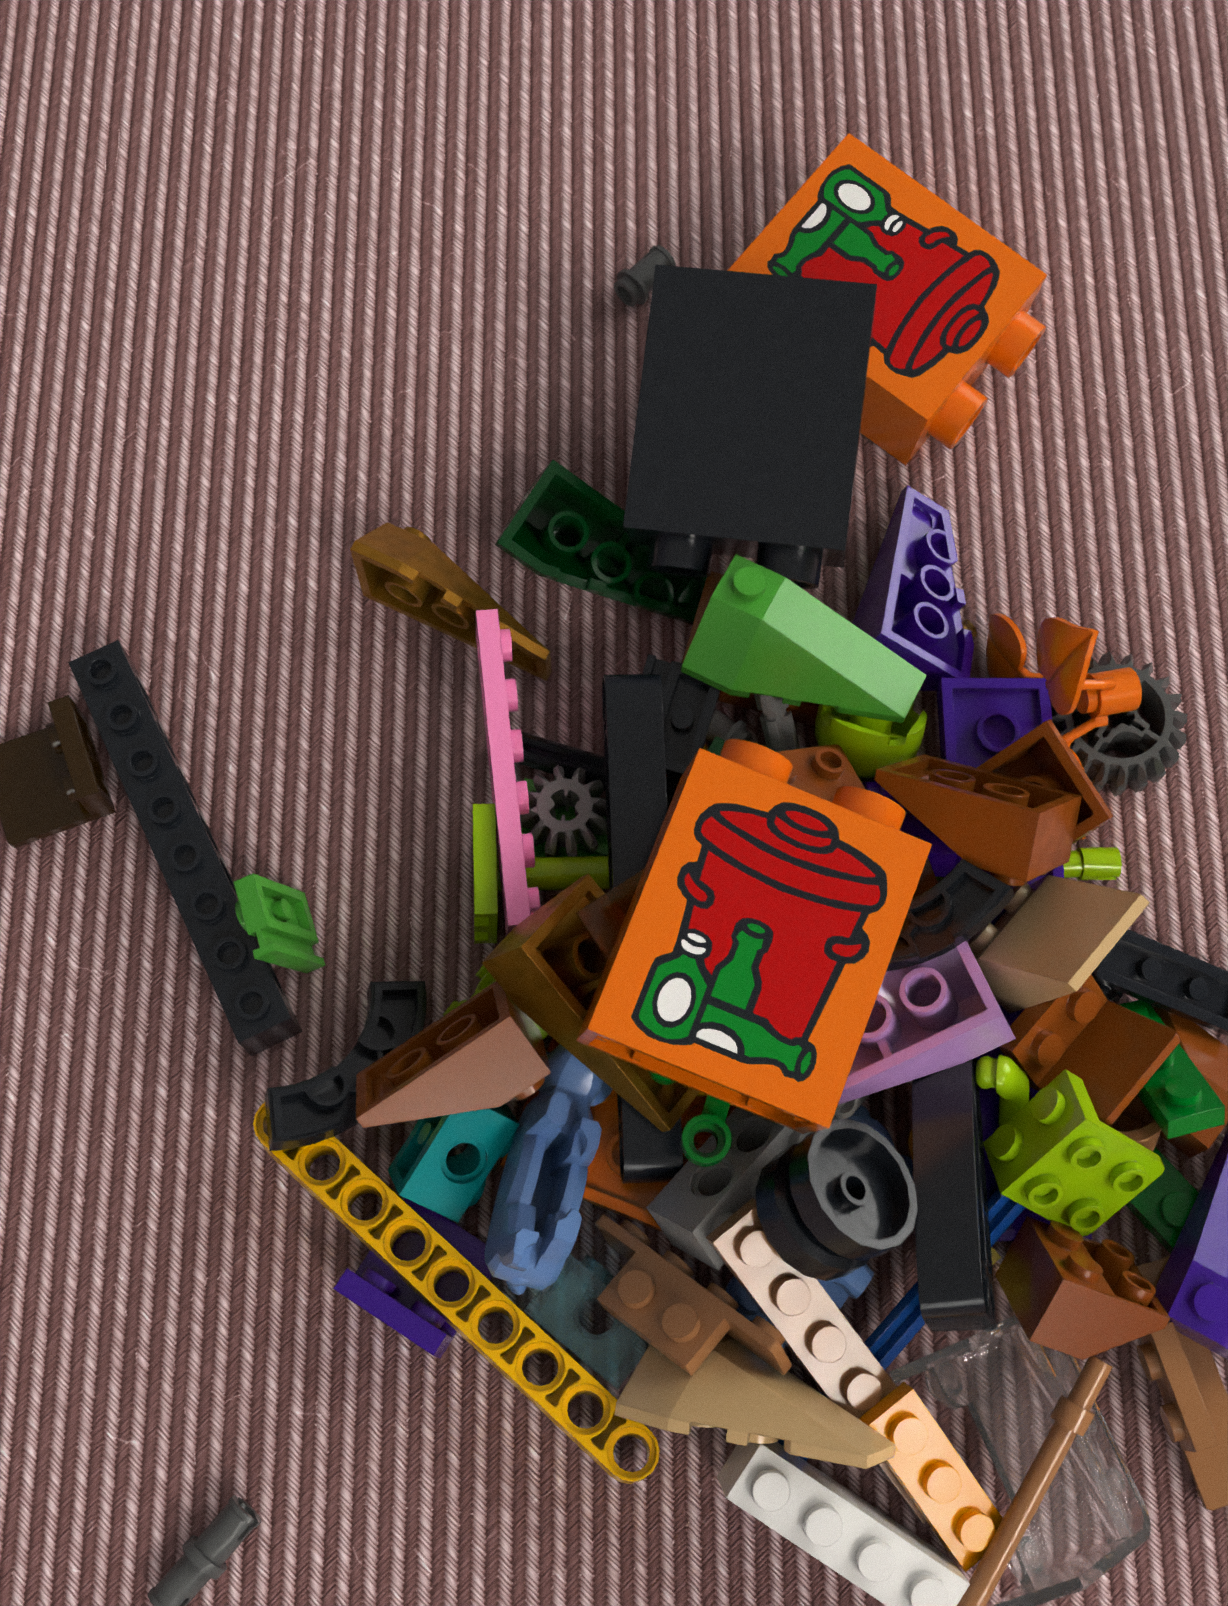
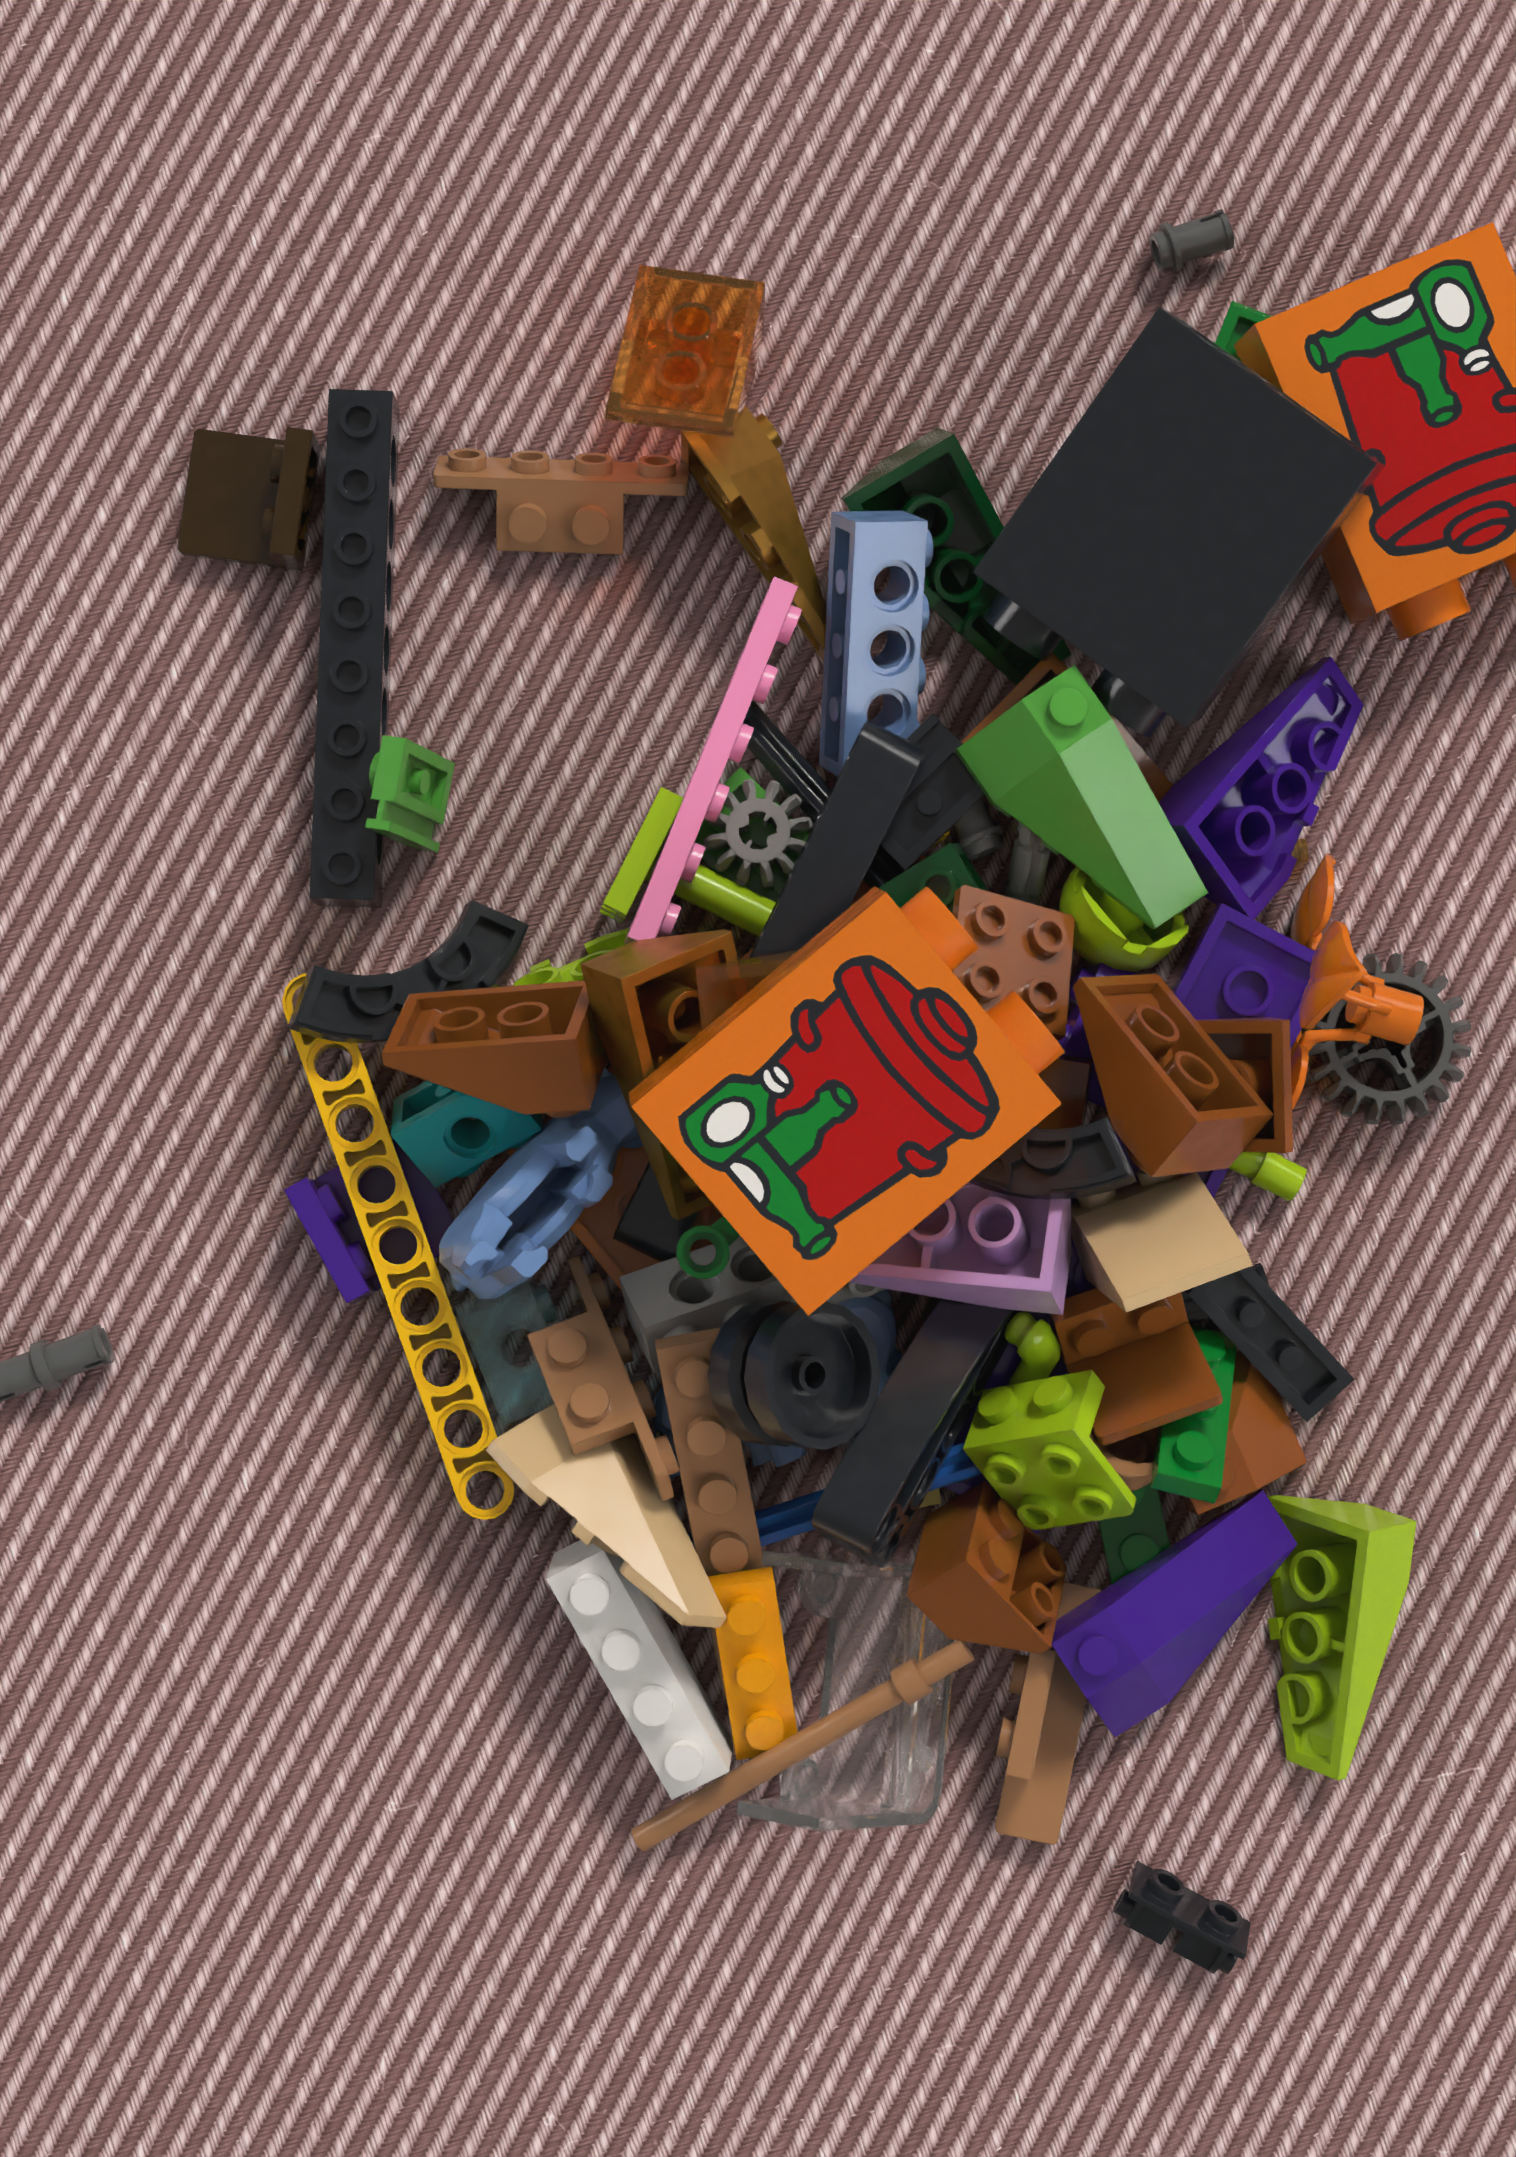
camera: 25 degrees right, 15 degrees up
none -> medium nougat bracket [433,448,689,555]
none -> clear orange slope [605,265,765,438]
none -> medium blue brick [819,511,933,776]

